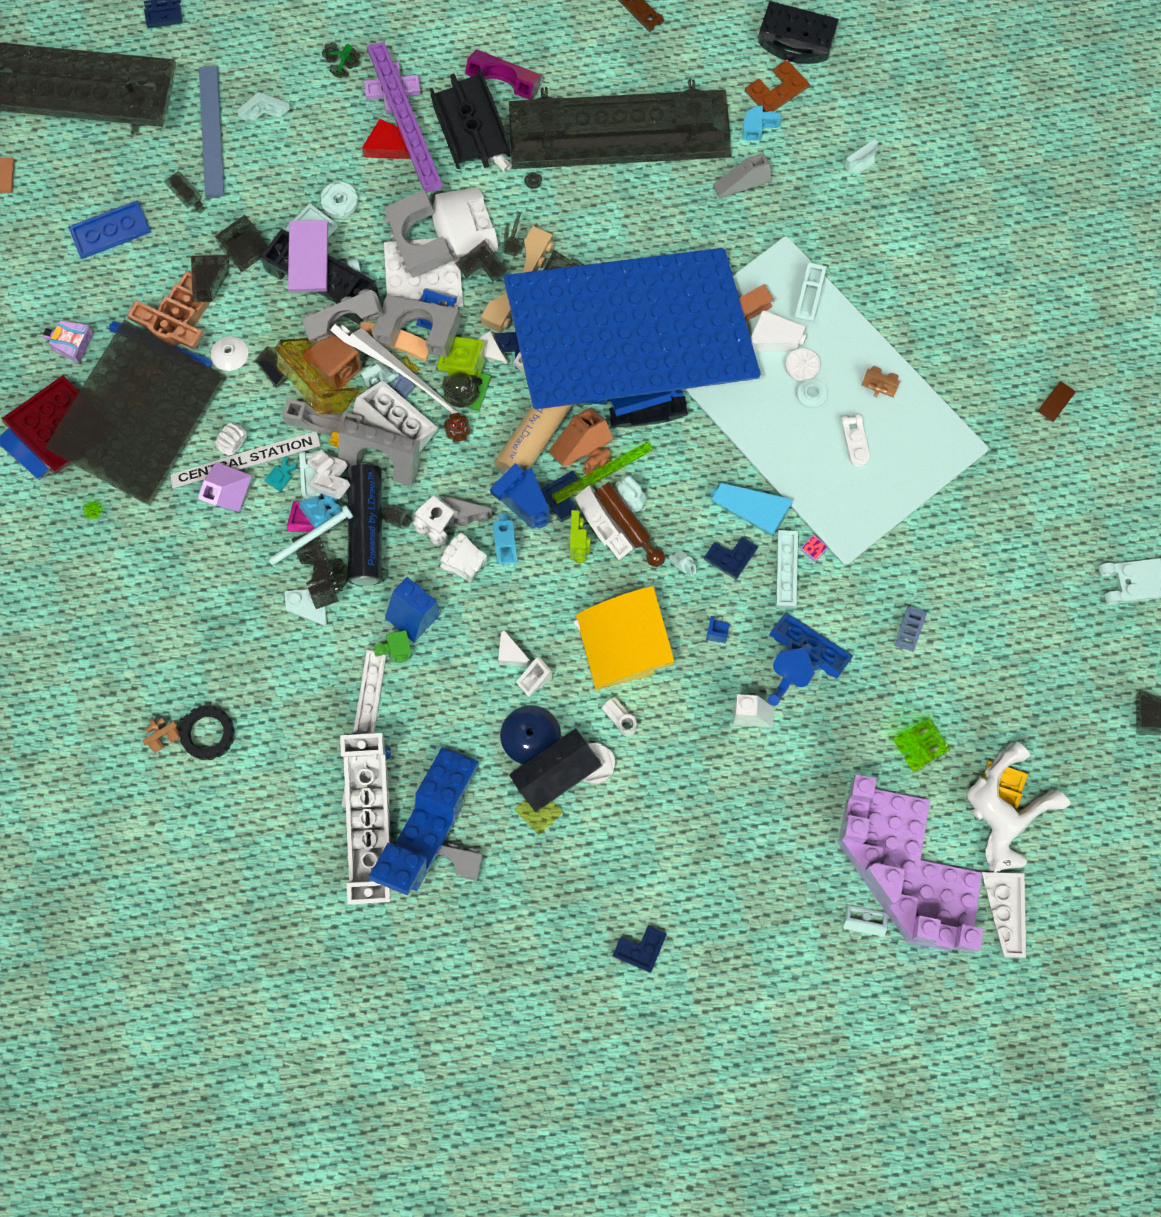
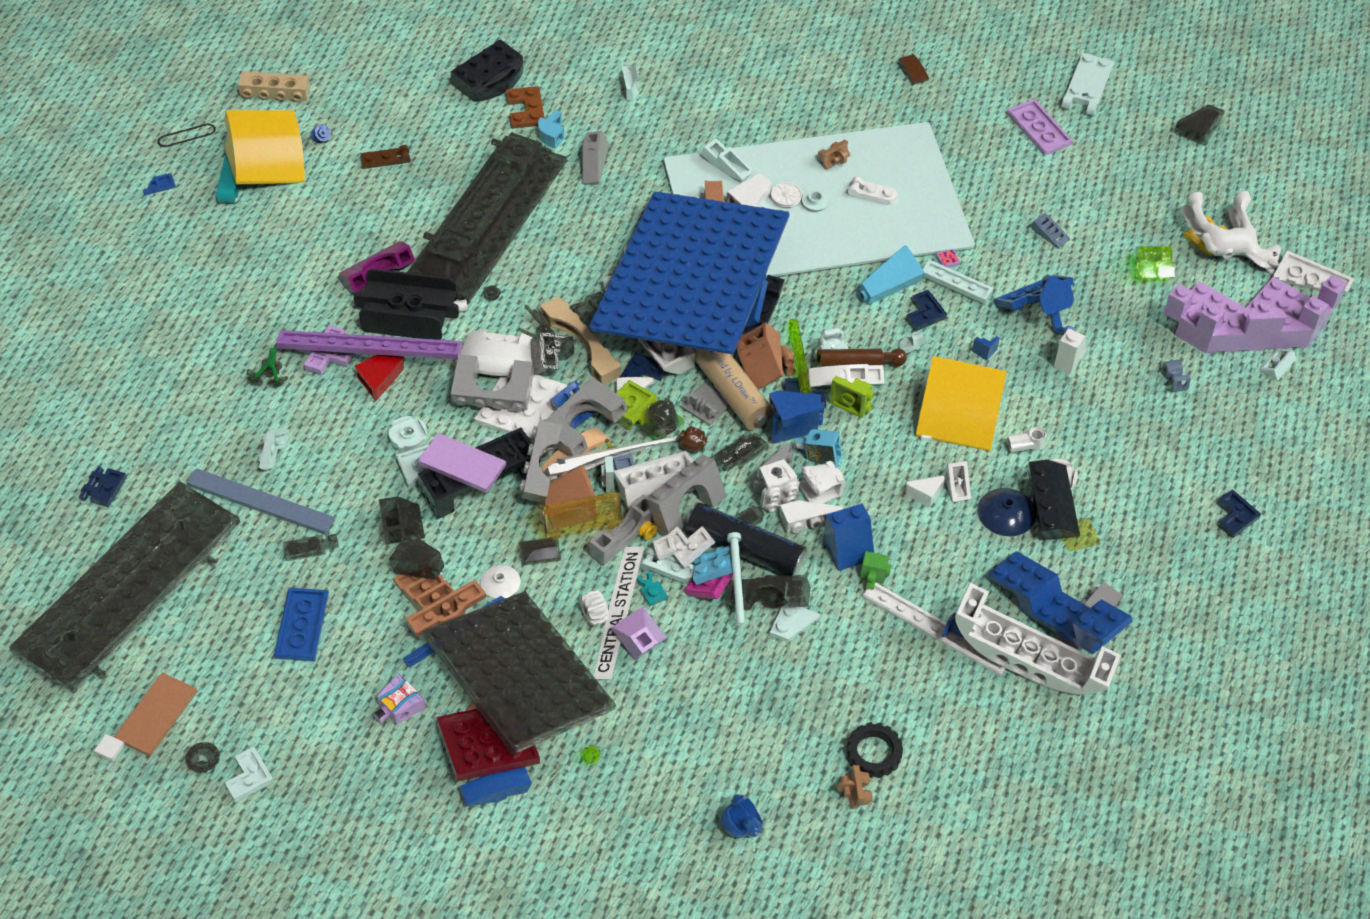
camera: 65 degrees left, 20 degrees down
none -> light grey hinge [680,383,730,425]
none -> clear smoke plate [714,433,768,471]
none -> blue helmet [721,794,763,838]
none -> white slope [779,500,843,534]
none -> lavender tile [1007,99,1073,156]
none -> sand blue leg [1162,360,1191,392]

